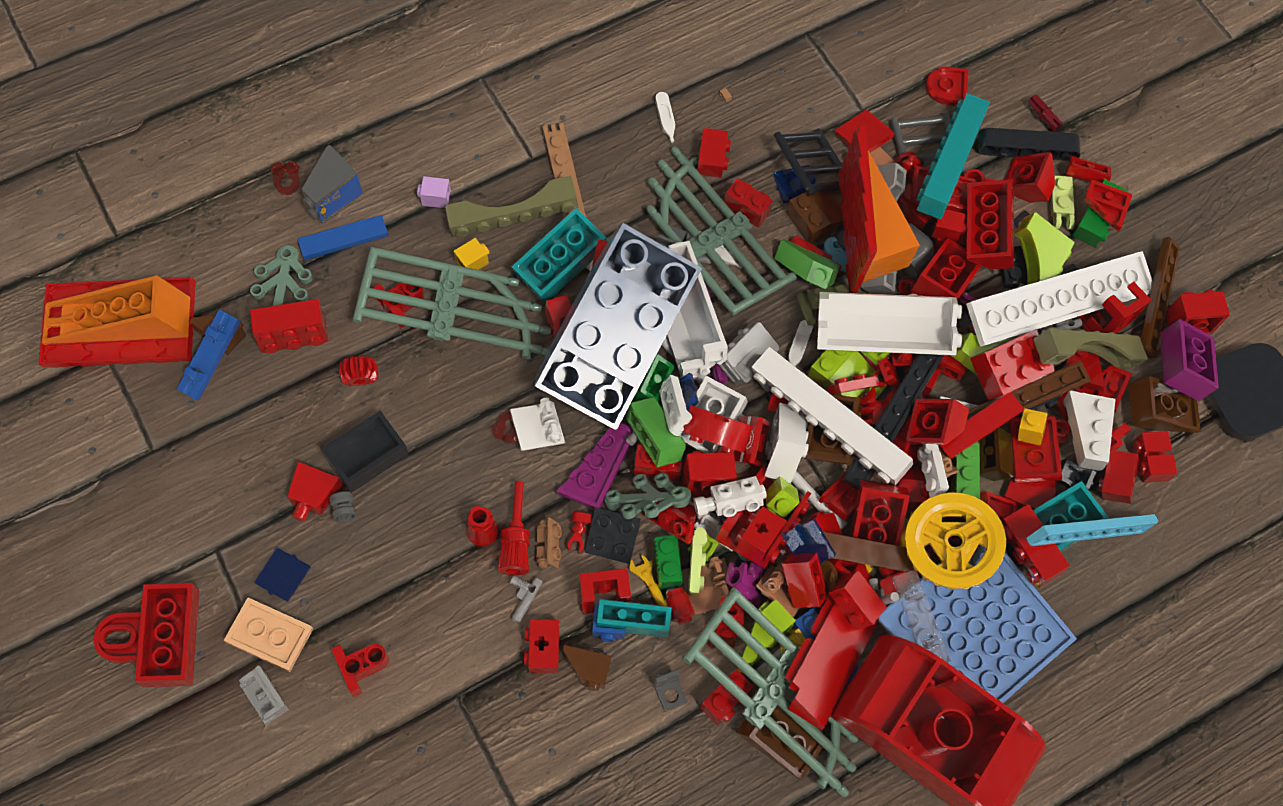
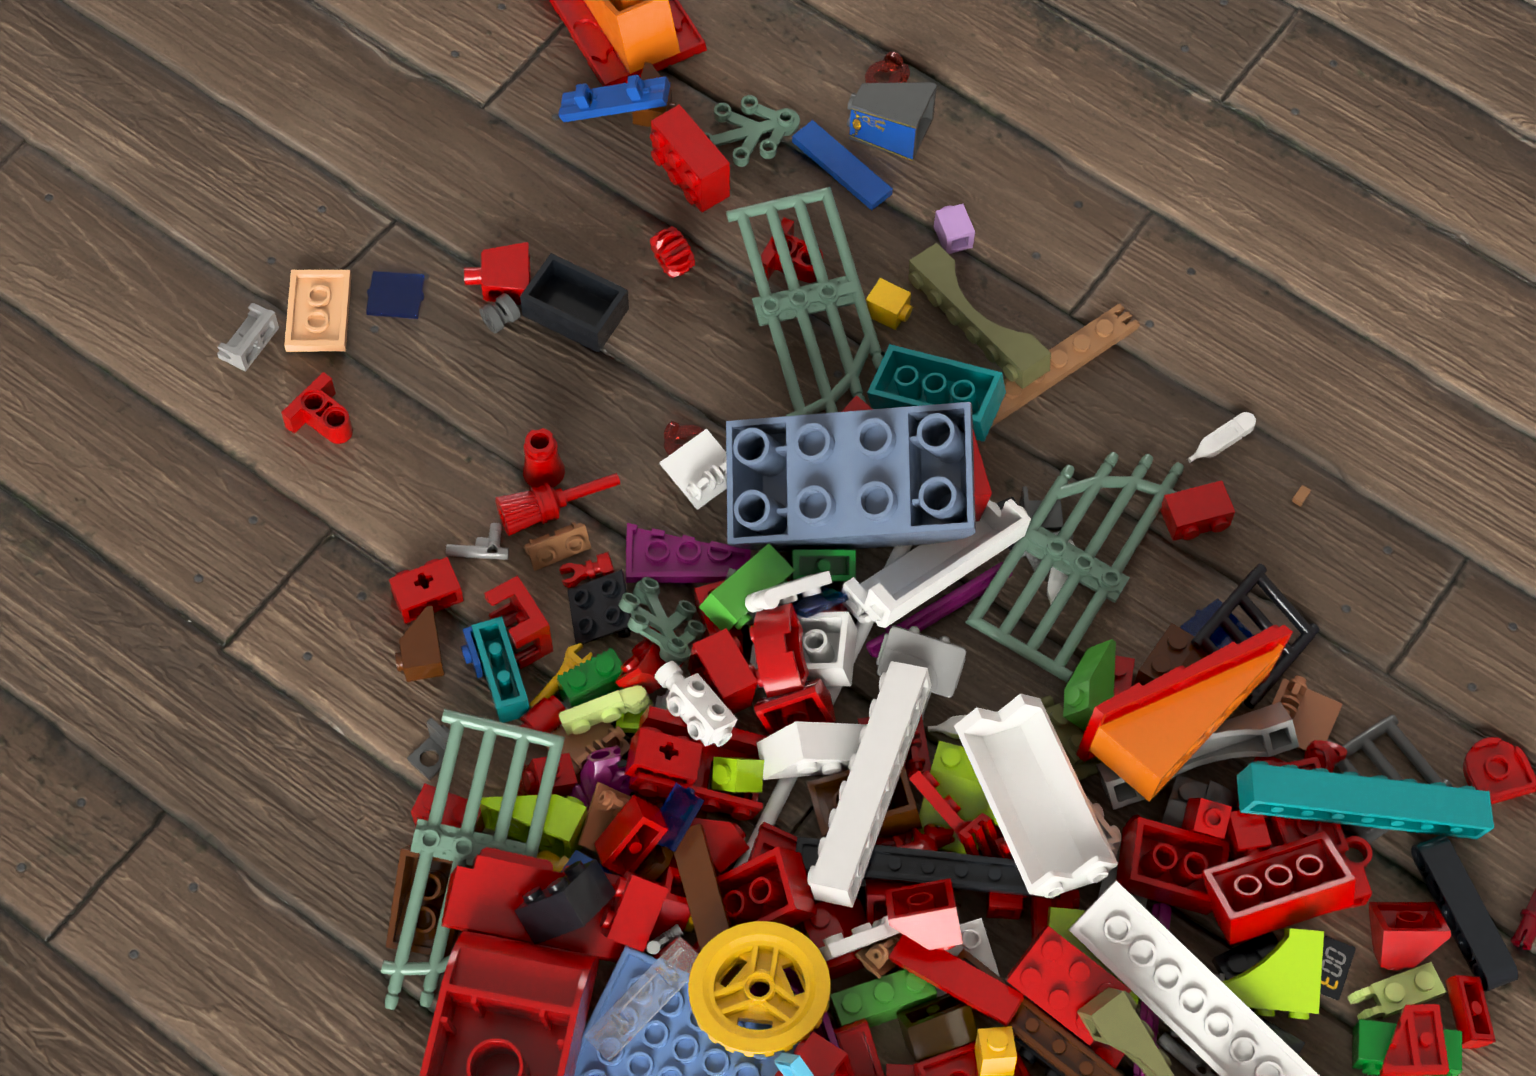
camera: 70 degrees right, 5 degrees down
red brick [93,583,199,688] -> none
red brick [724,178,773,228] -> none
red tile [835,109,894,153] -> none
none -> black brick [515,859,616,944]
none -> red brick [1181,798,1232,839]

